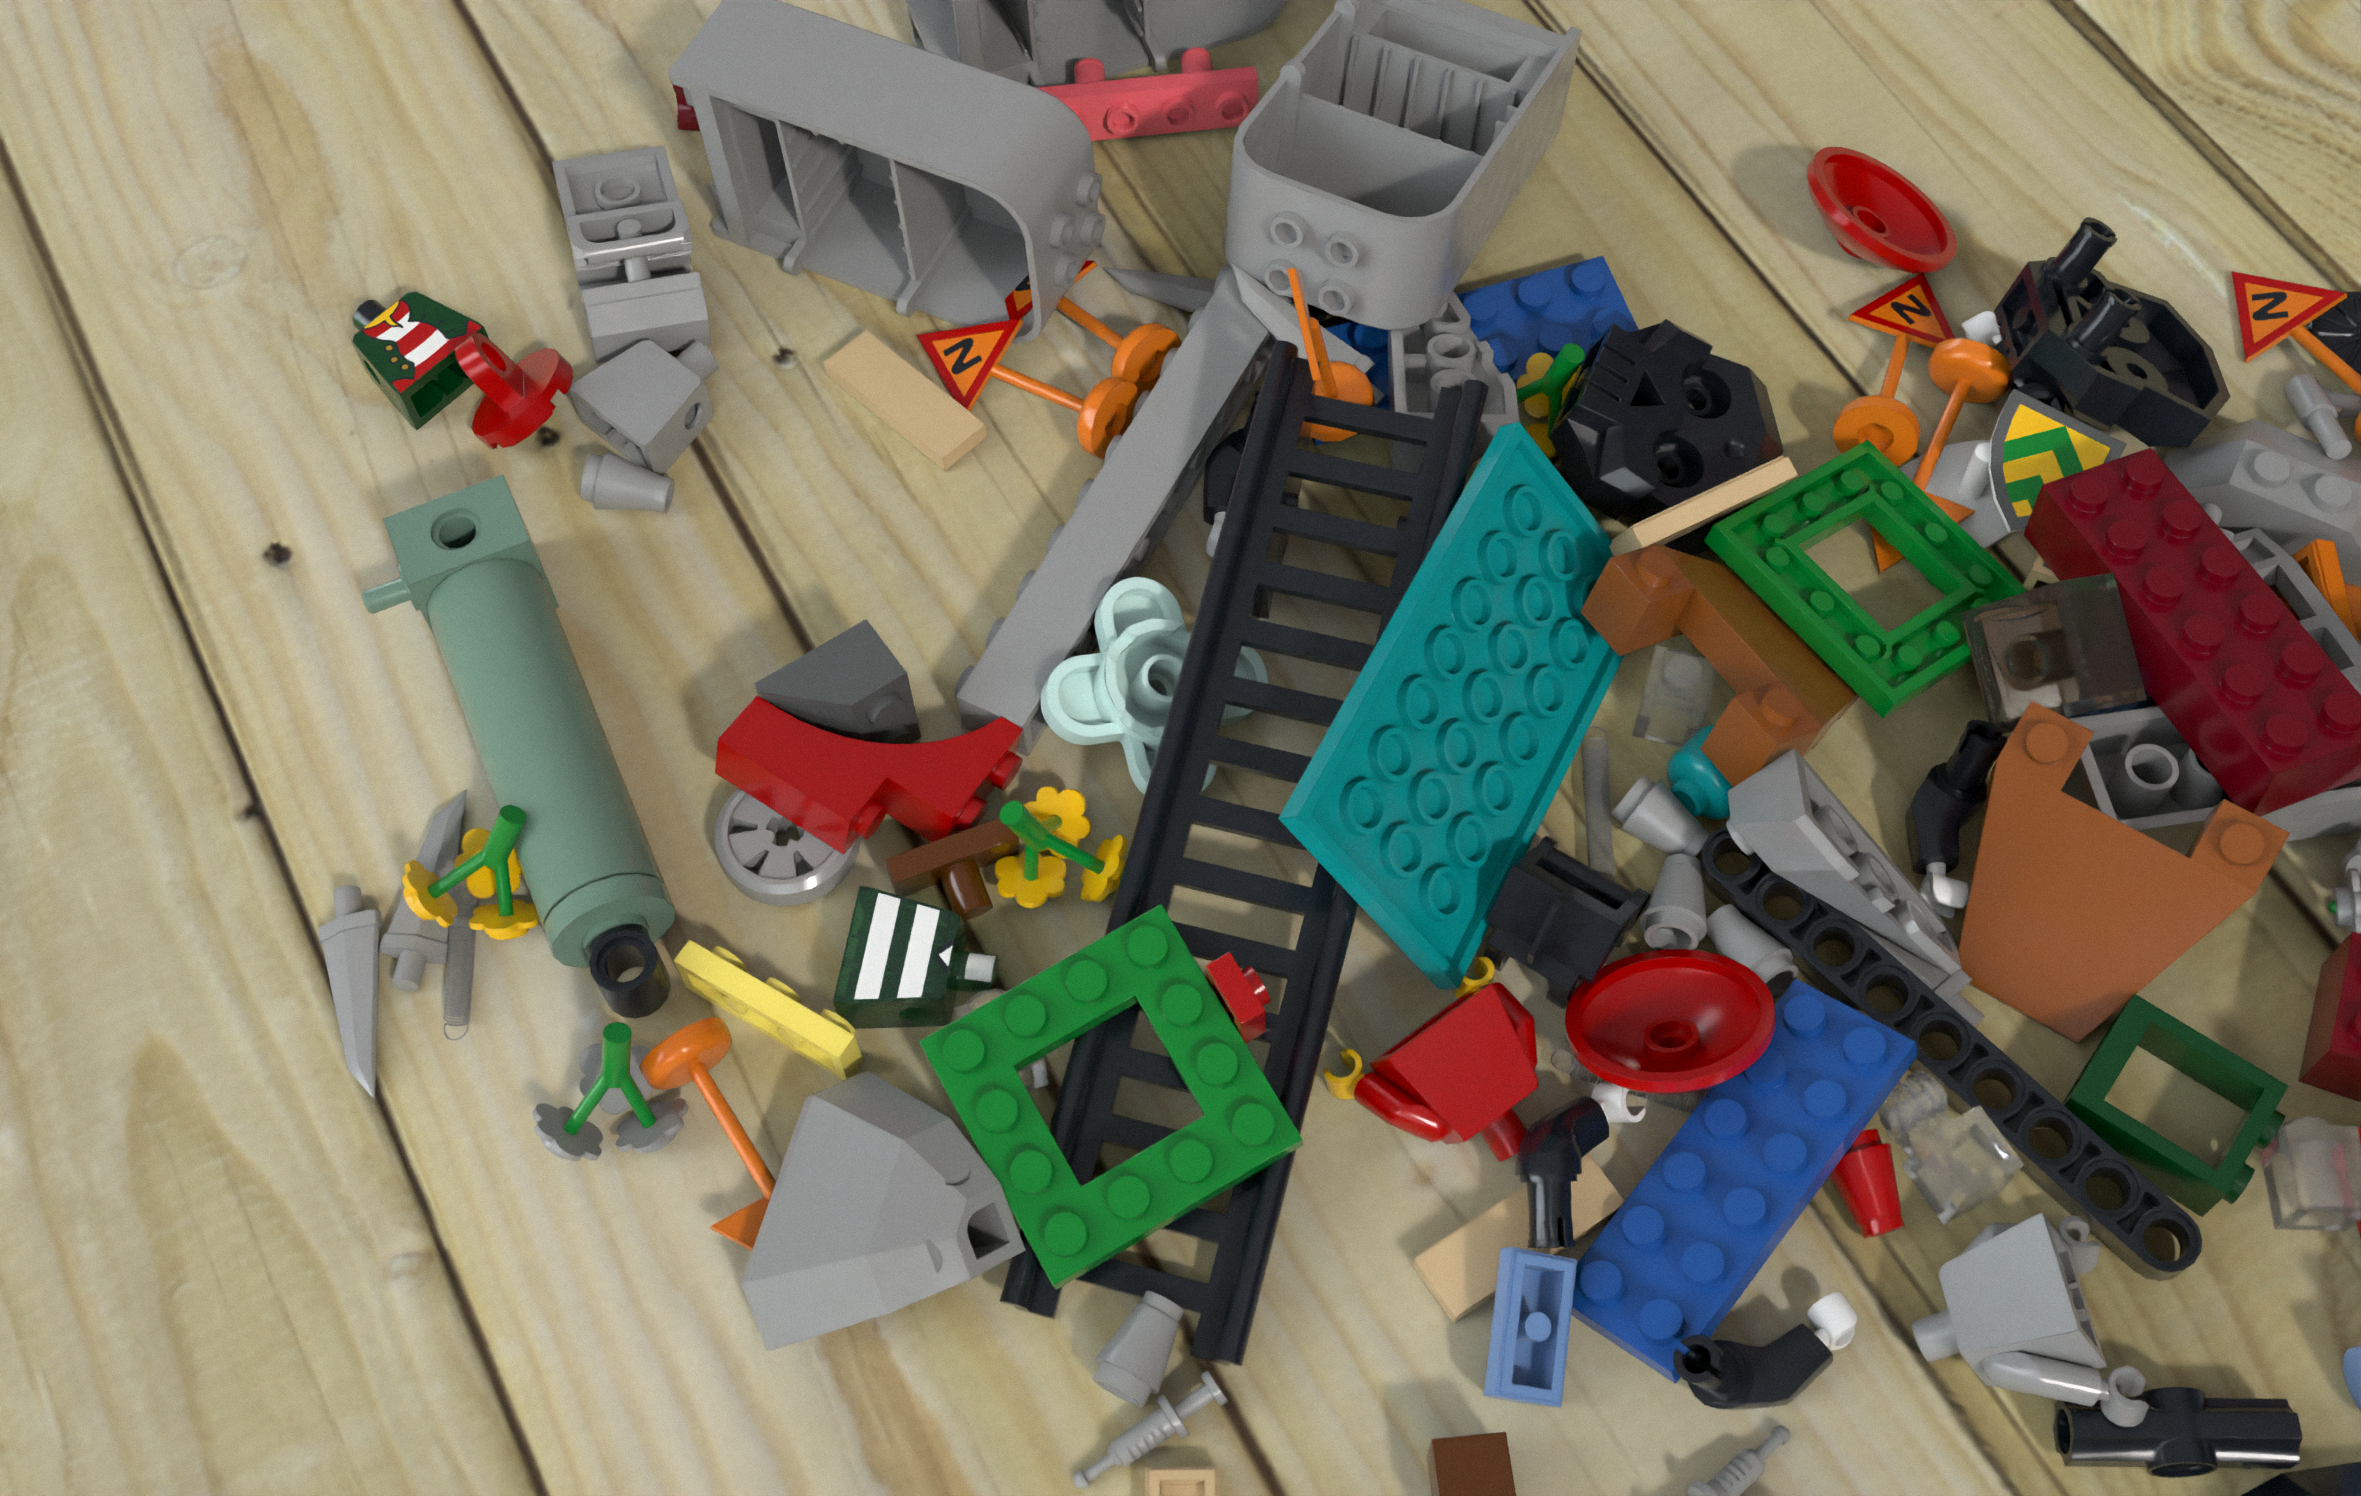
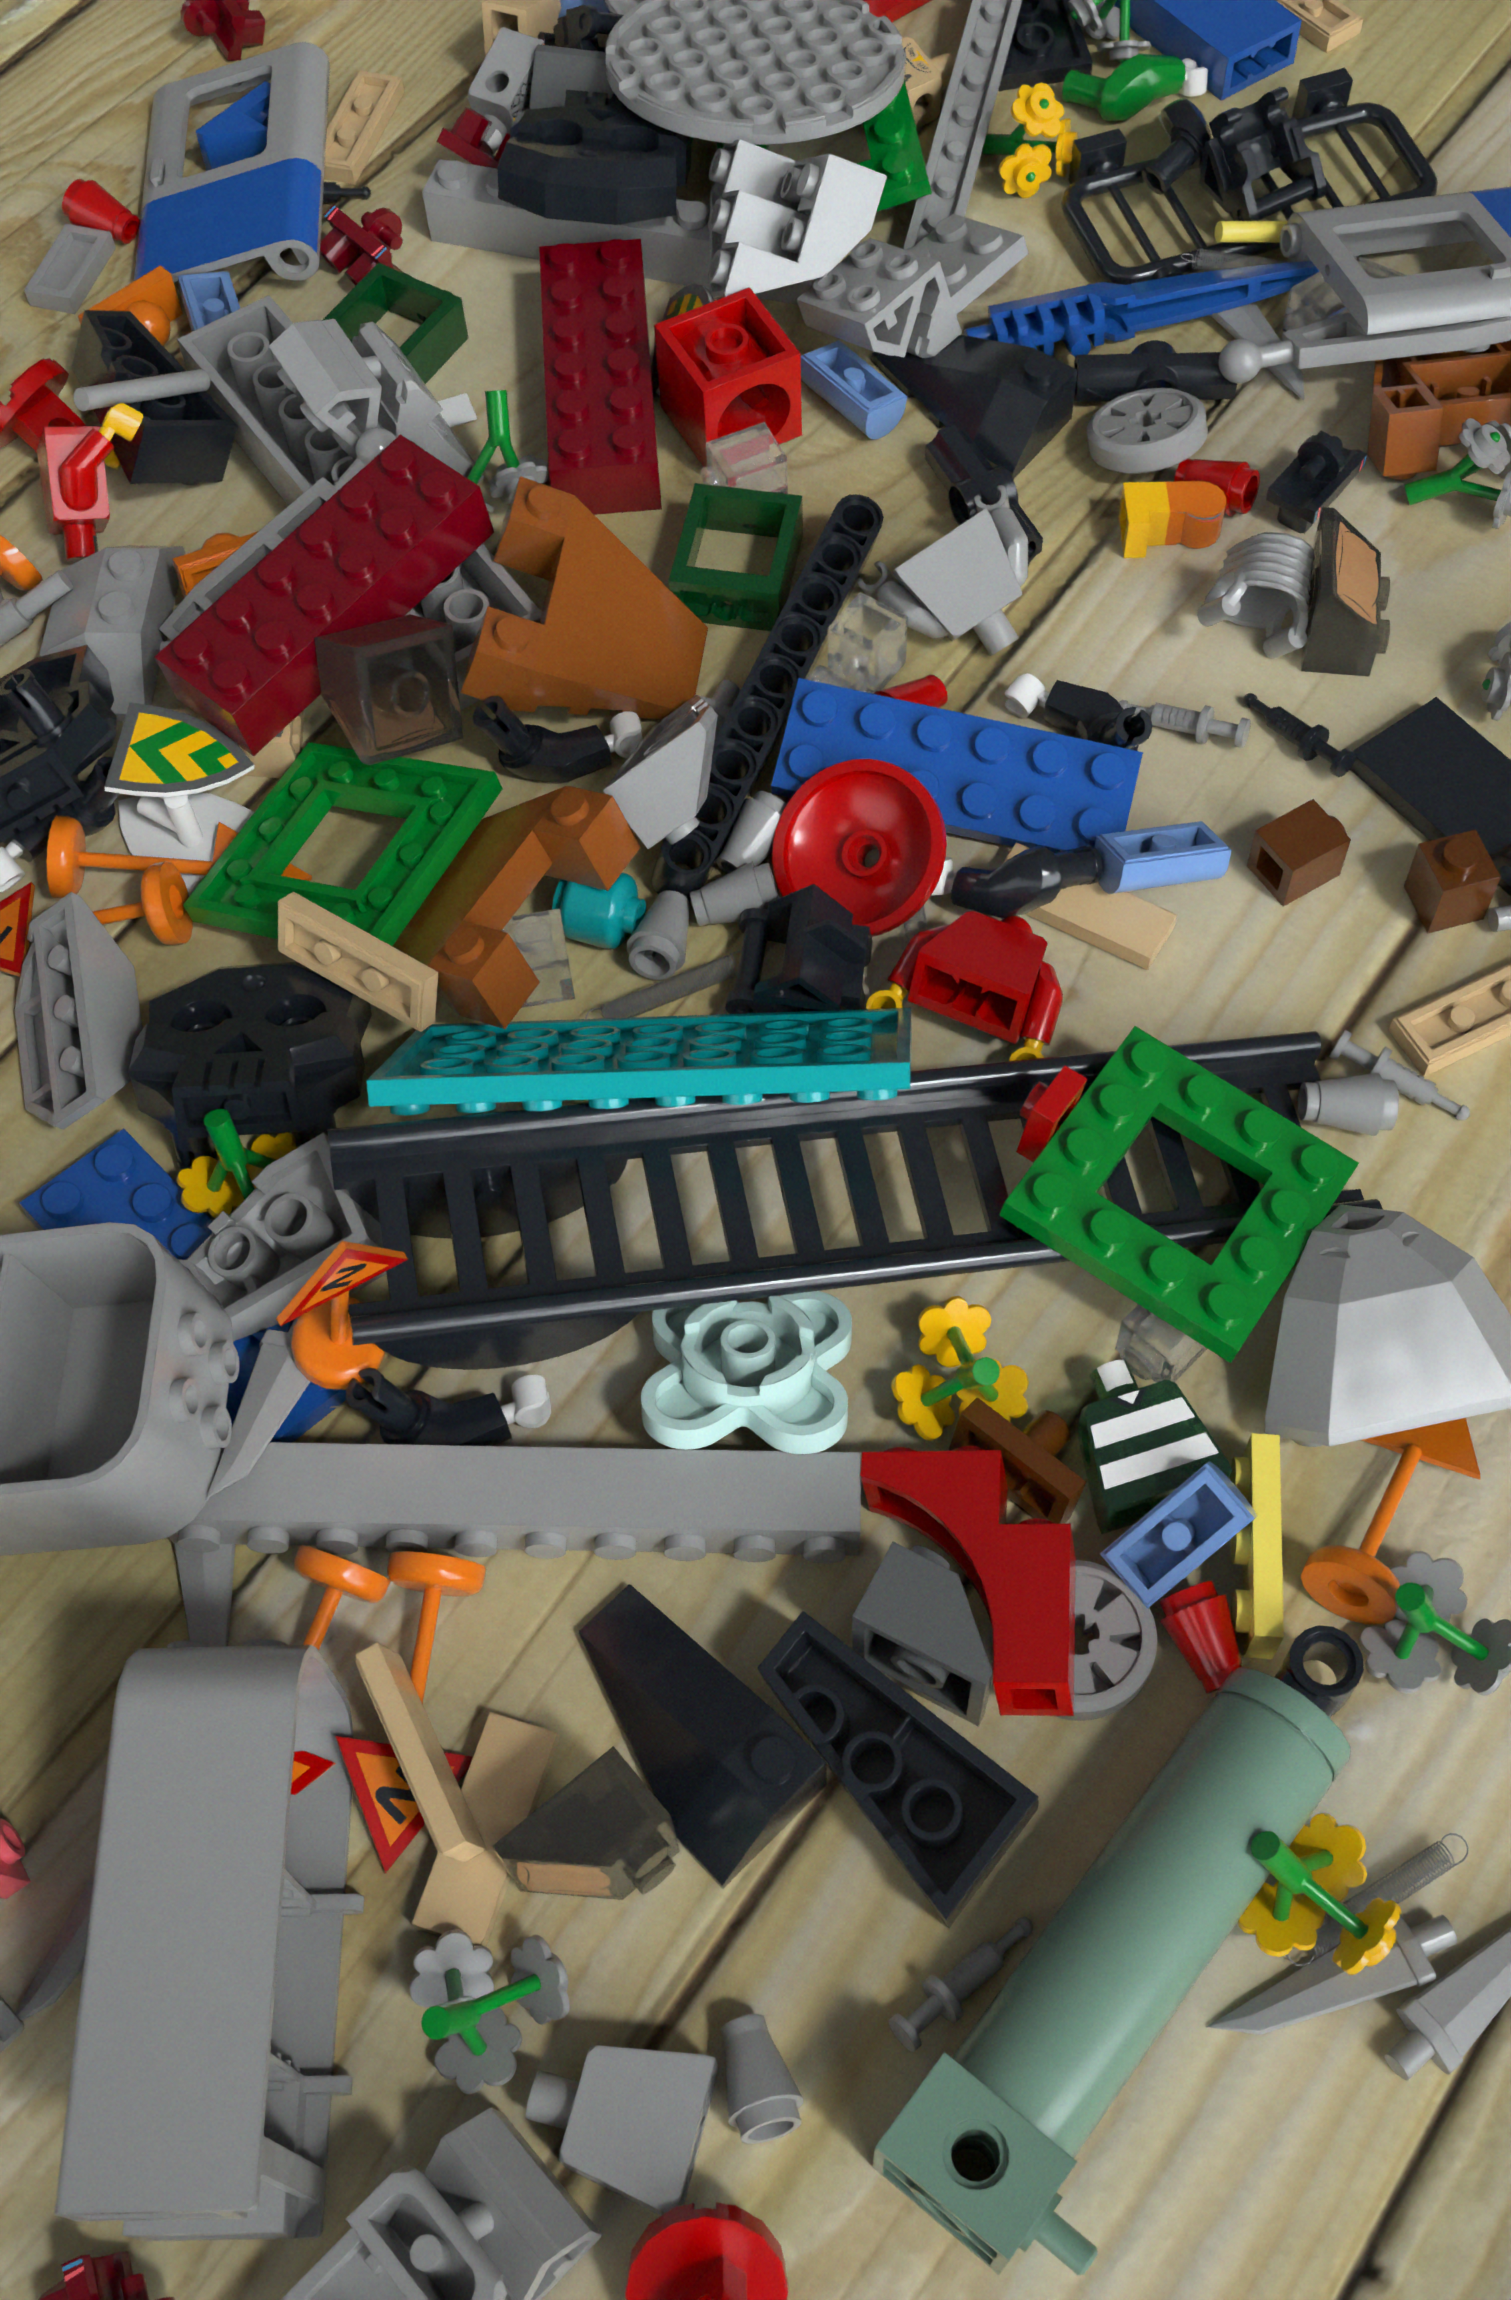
camera: 115 degrees left, 0 degrees up
none -> light grey wedge [15,892,143,1130]
none -> tan tile [354,1642,487,1863]
none -> light grey plant [410,1930,570,2094]
none -> clear smoke slope [493,1746,680,1900]
none -> black wedge [578,1584,827,1889]
none -> black wedge [757,1611,1039,1928]
none -> light grey piece [888,1917,1033,2052]
none -> medium blue brick [1100,1462,1257,1609]
none -> red cone [1160,1580,1242,1694]

